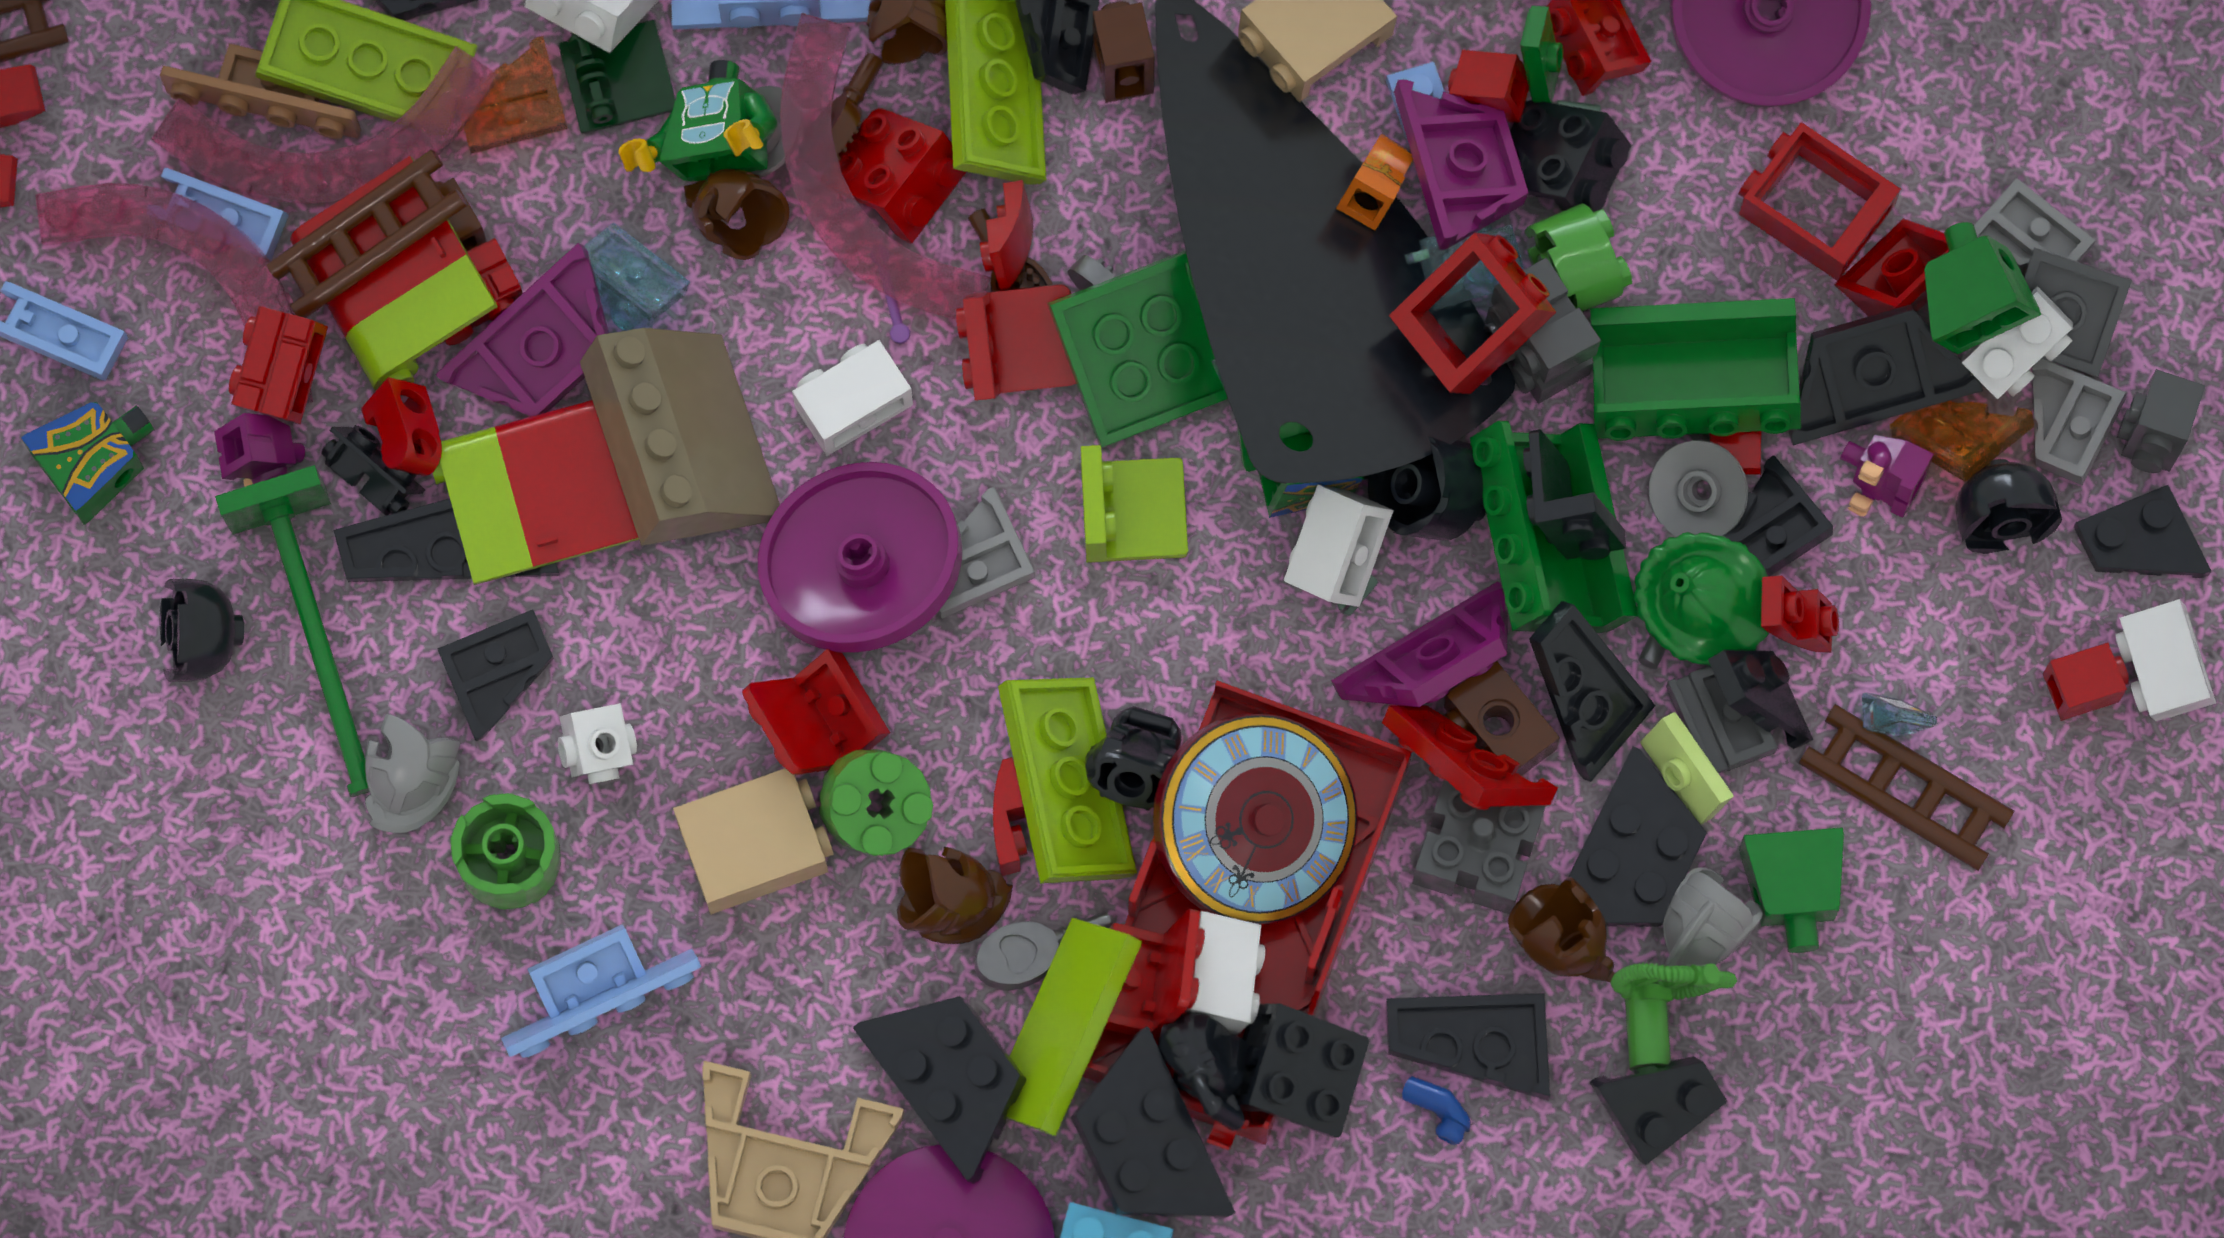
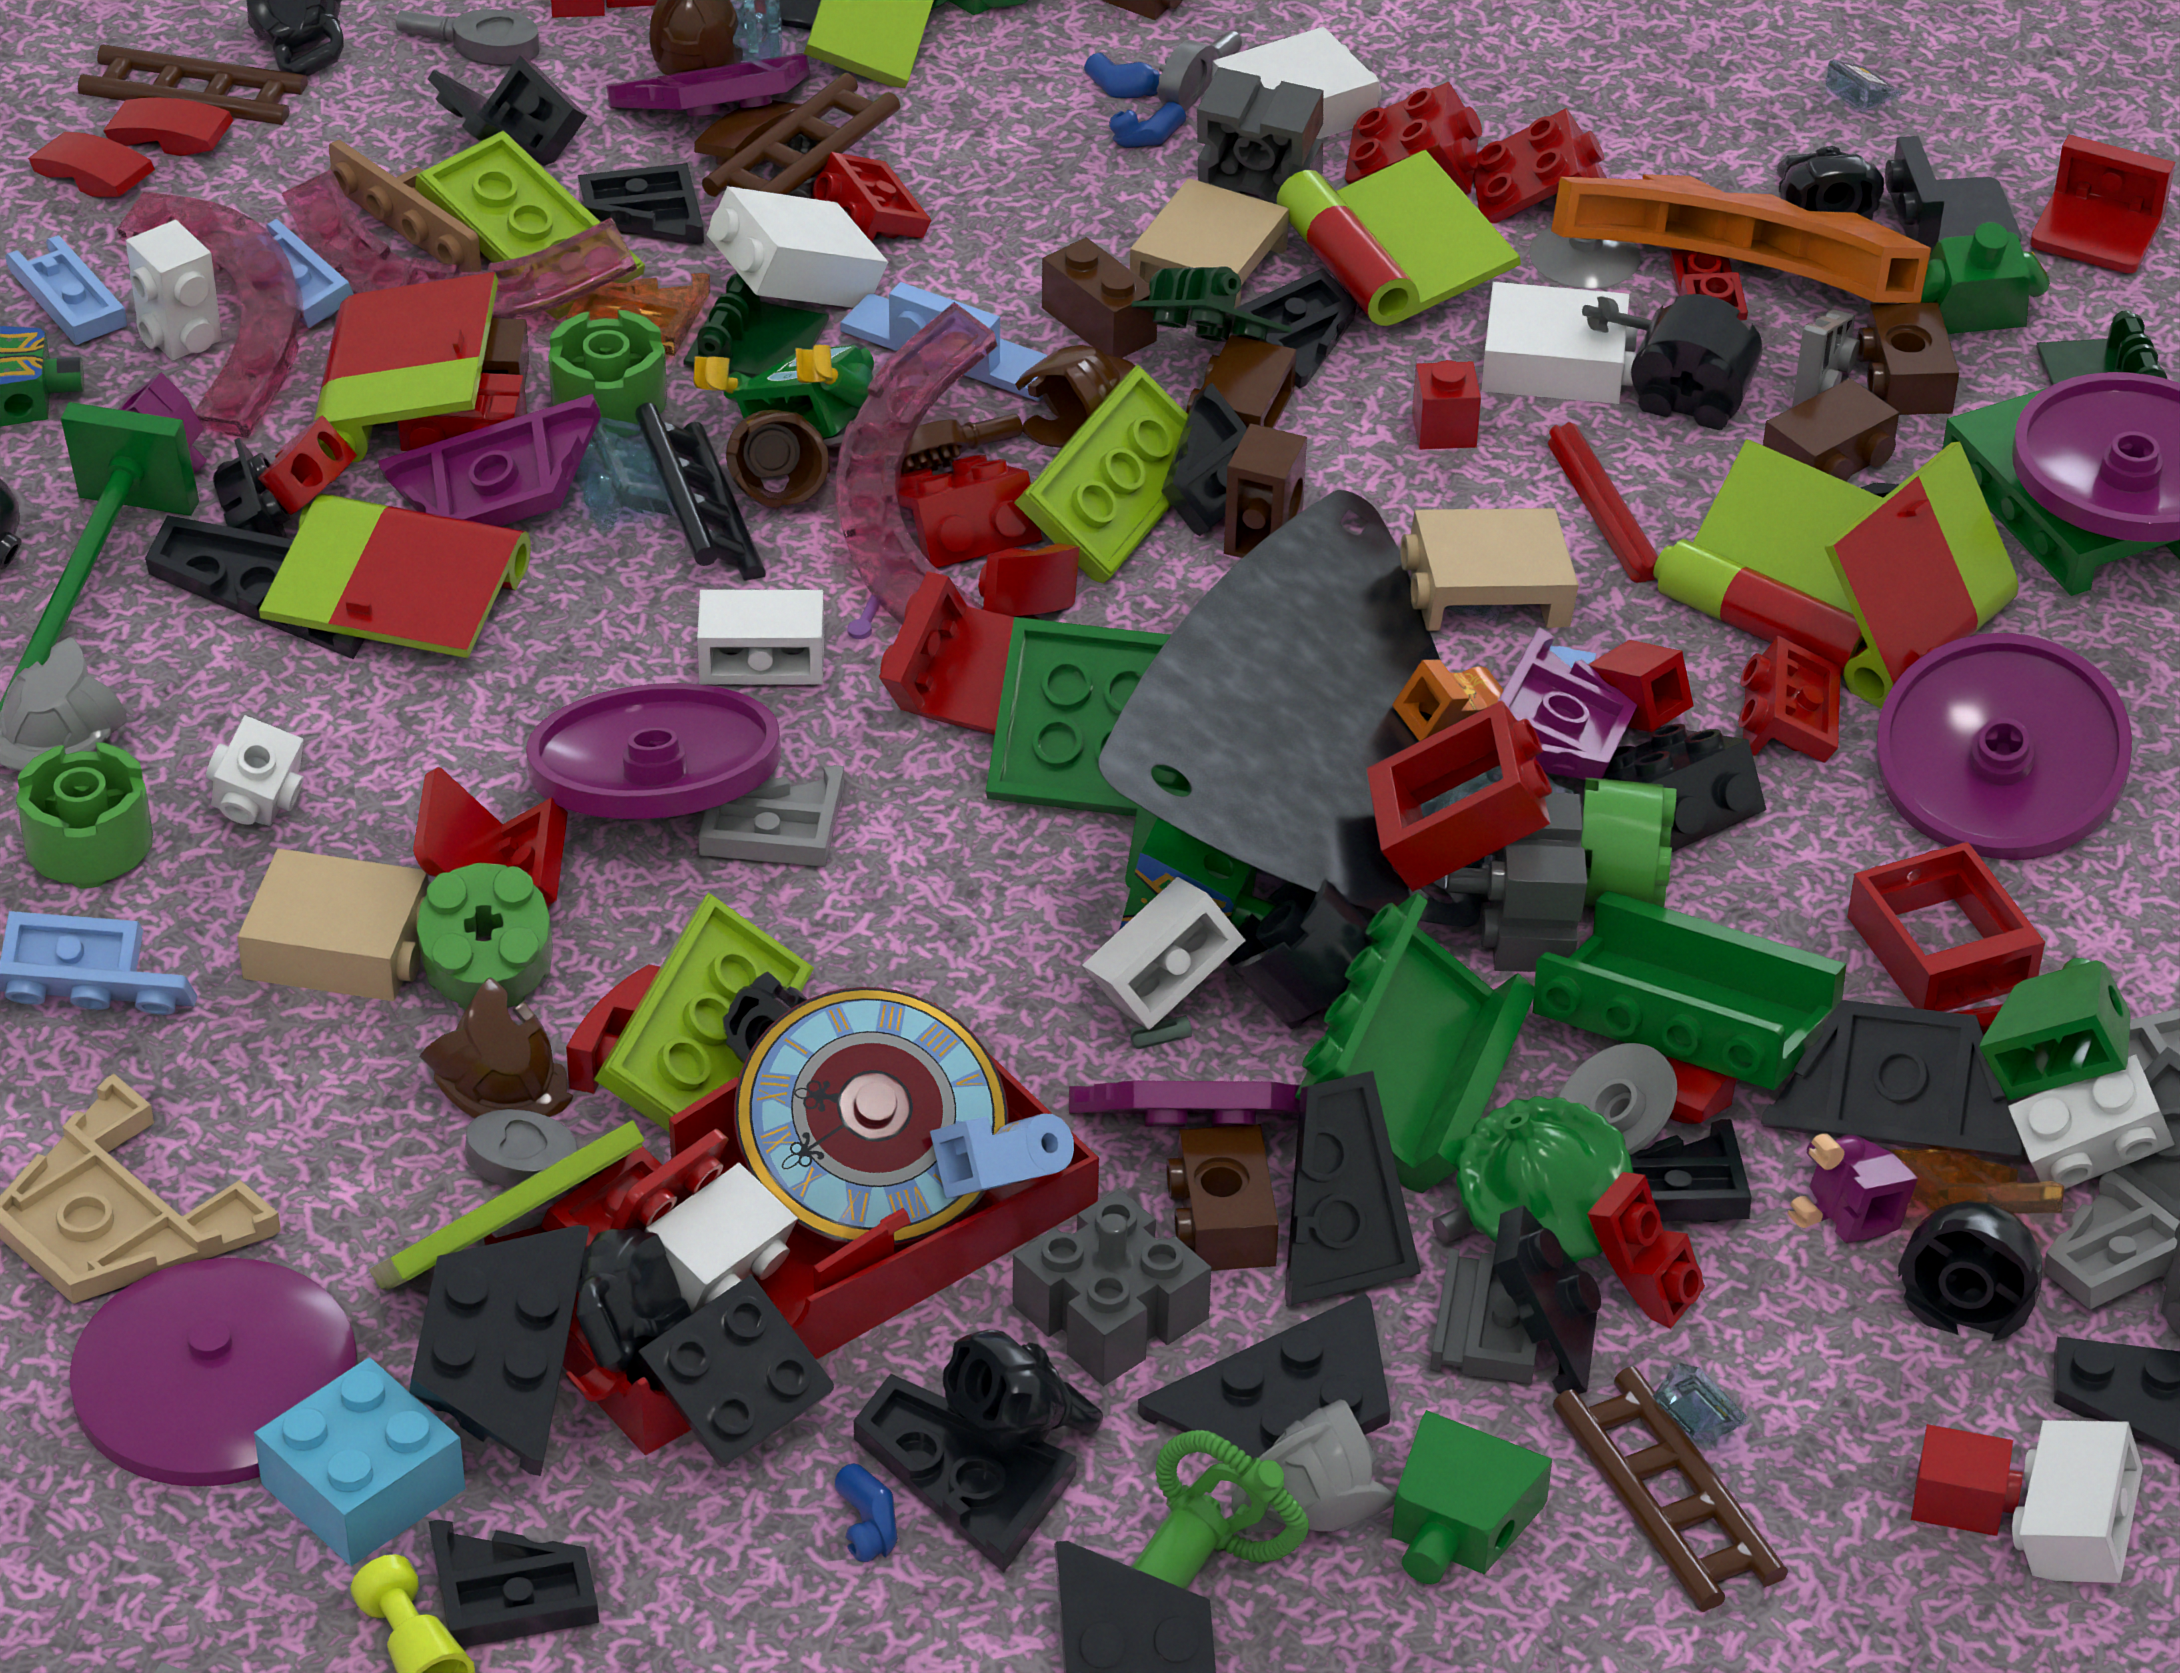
camera: 30 degrees right, 30 degrees down
red brick [229,306,328,424] -> none
reddish brown bar [266,149,468,318] -> none
black wing [437,609,554,741] -> none
dark tan slope [580,328,780,546] -> none
black wing [853,996,1026,1184] -> none
lime bracket [1081,445,1188,563] -> none
red wing [1382,705,1558,810] -> none
reddish brown helmet [1508,877,1616,983] -> none
green plate [1520,5,1563,103] -> none
black bracket [1523,429,1626,560] -> none
yellowish green plate [1640,712,1734,825] -> none
none -> white brick [126,220,222,361]
none -> bright green brick [548,310,667,439]
none -> black bar [635,403,766,581]
none -> light blue leg [930,1114,1074,1199]
none -> black piece [942,1330,1103,1452]

